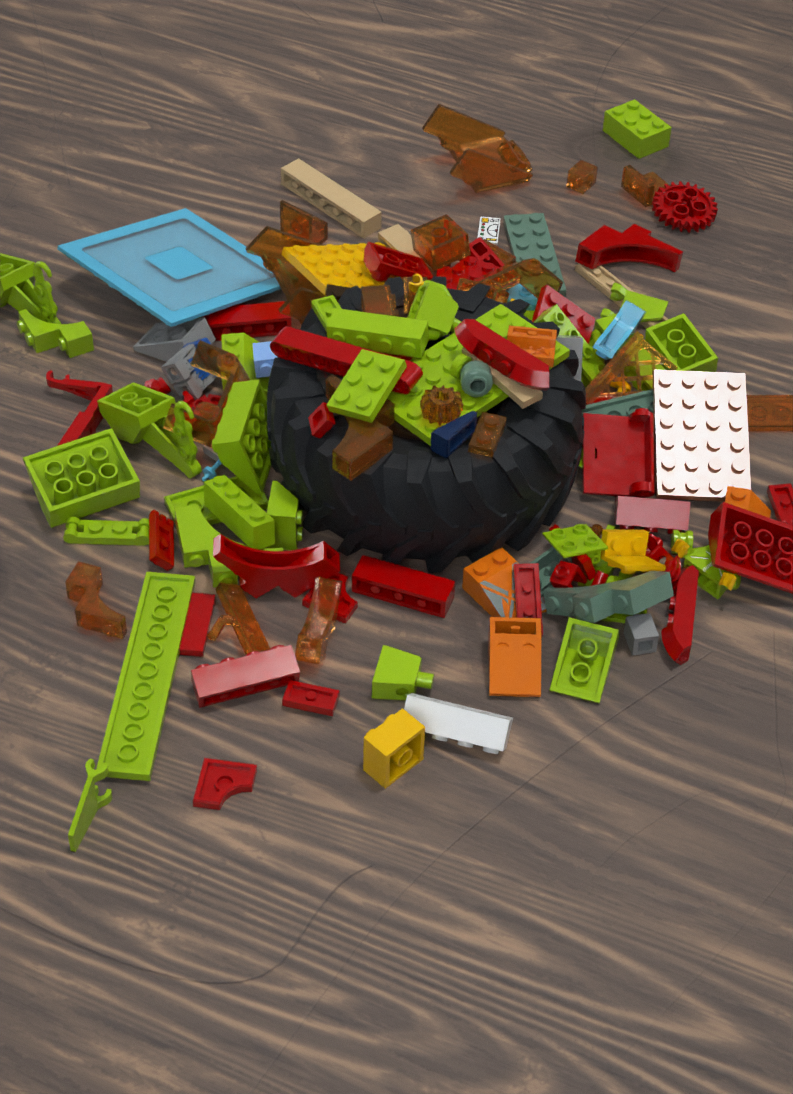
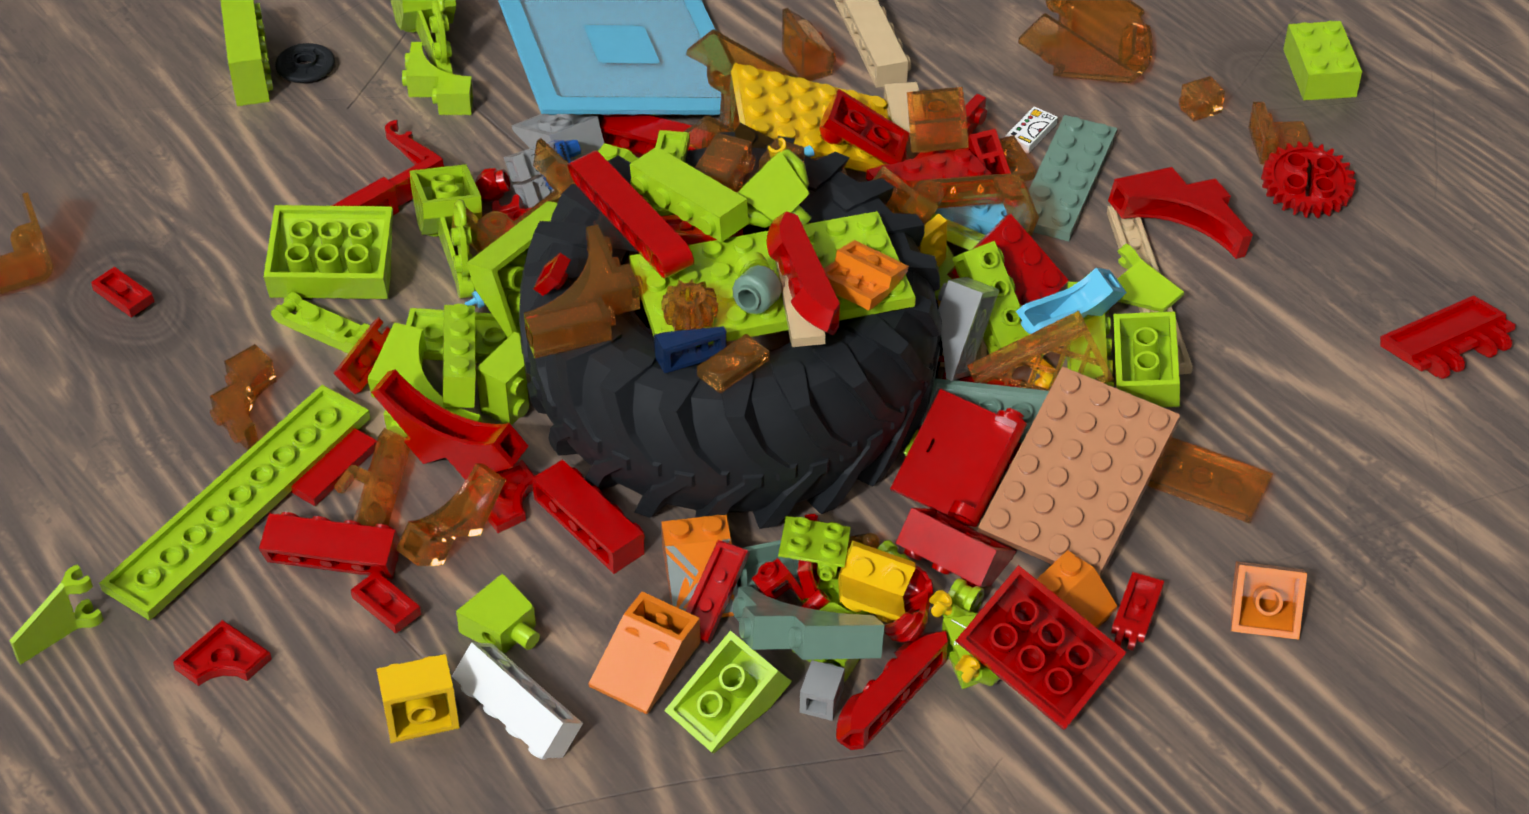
camera: 30 degrees right, 0 degrees up
lime plate [327,349,407,423] -> none

